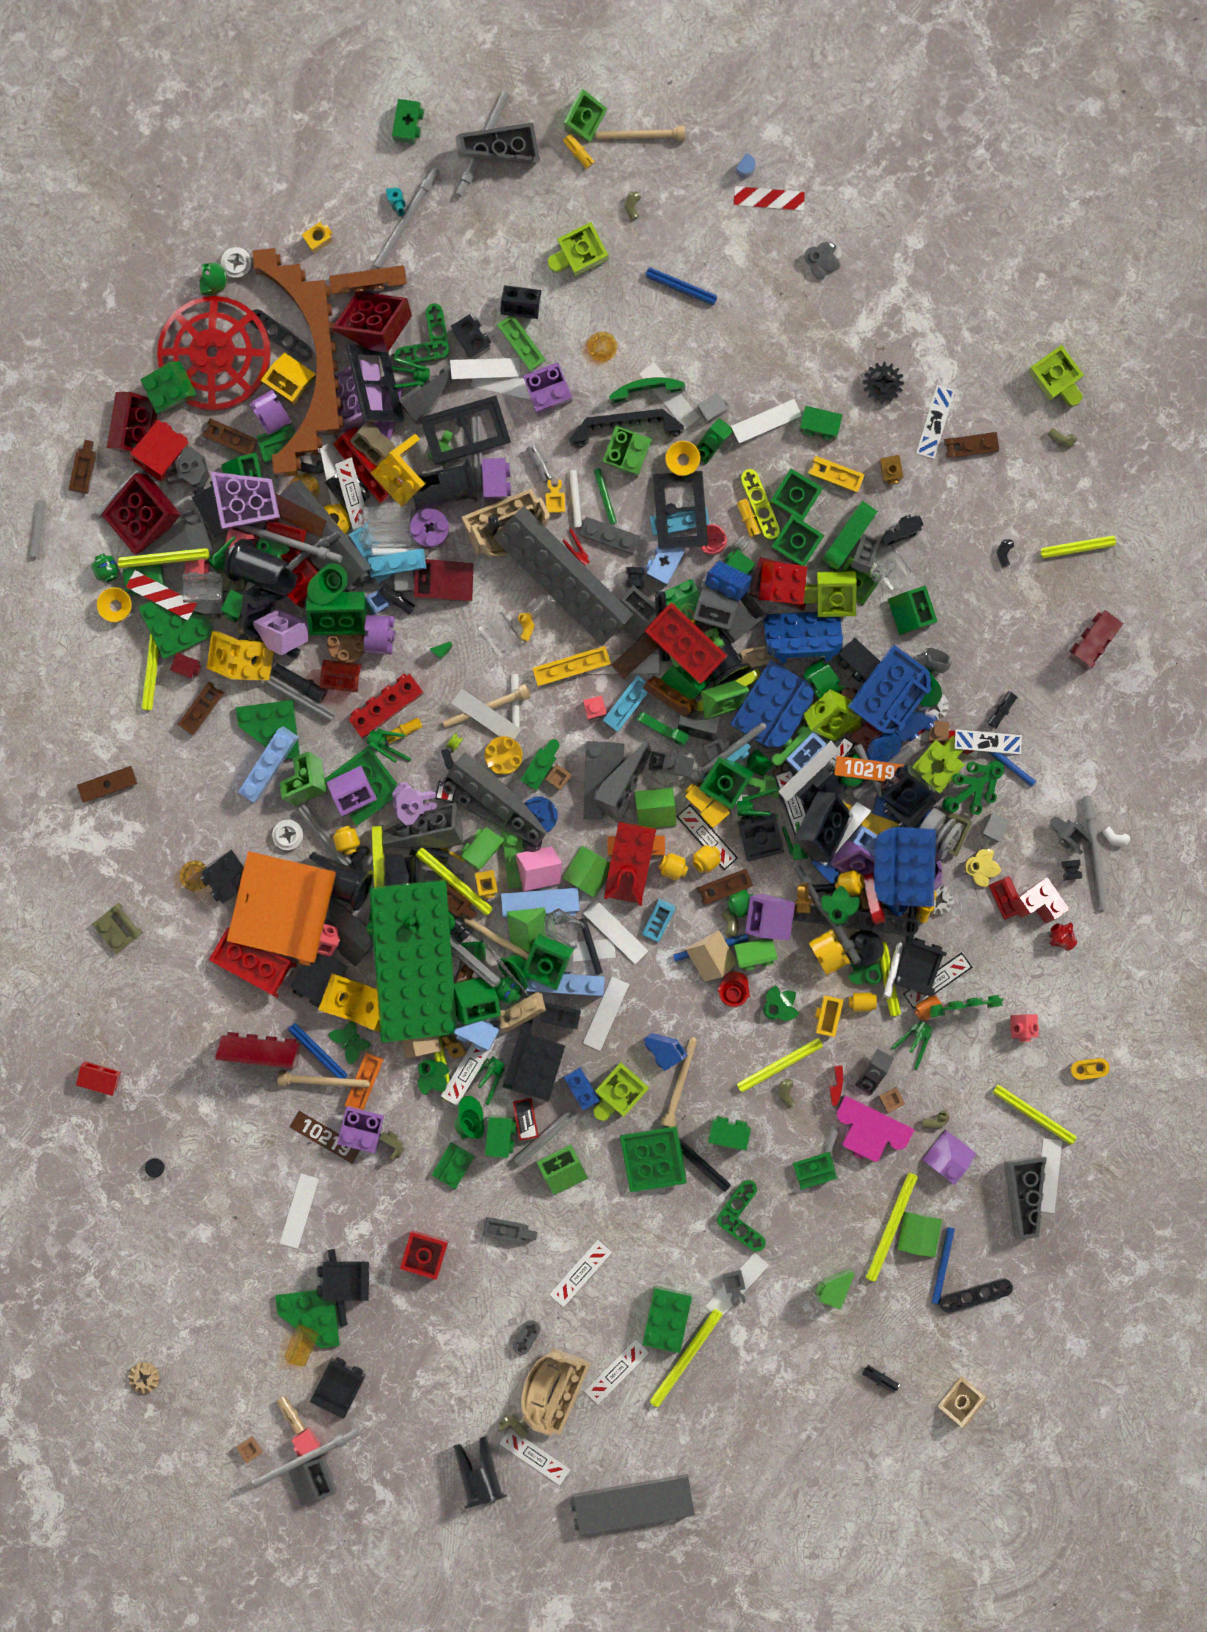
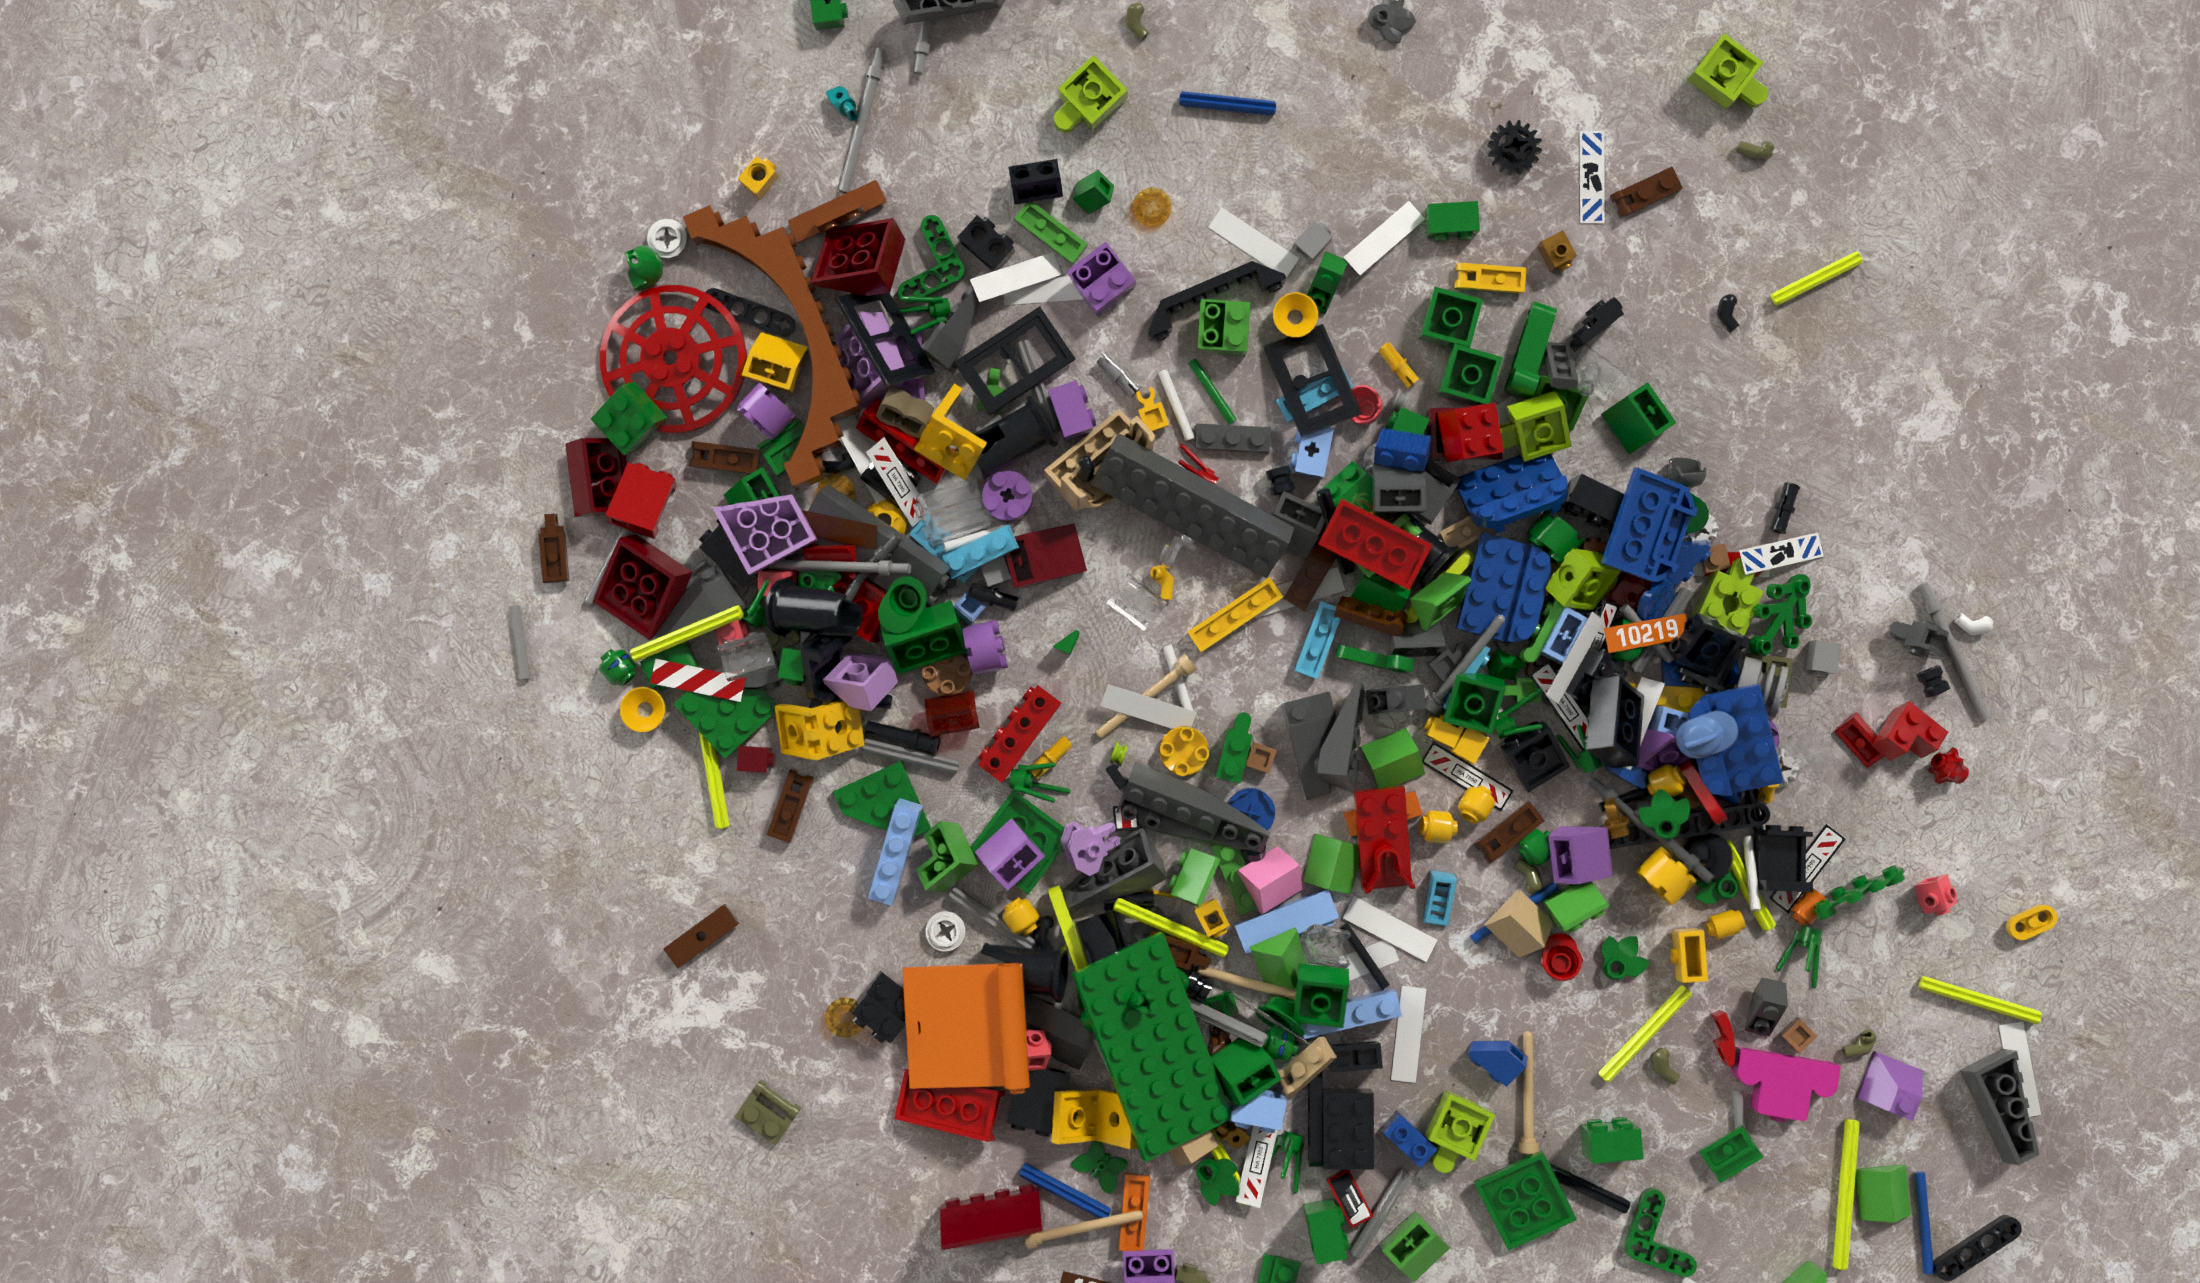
camera: 15 degrees left, 0 degrees up
dark grey hinge [166,447,209,489] -> none
green piece [454,1096,484,1140] -> none
coral brick [583,695,607,720] -> none
green slope [609,377,685,404] -> none
neon yellow beam [741,469,780,540] -> none
light yellow plate [964,849,1001,887] -> none
blue bar [987,751,1036,787] -> none
dark red wedge [1069,610,1124,671] -> none
none -> green panel [1073,170,1114,214]
none -> medium blue piece [1676,711,1738,758]

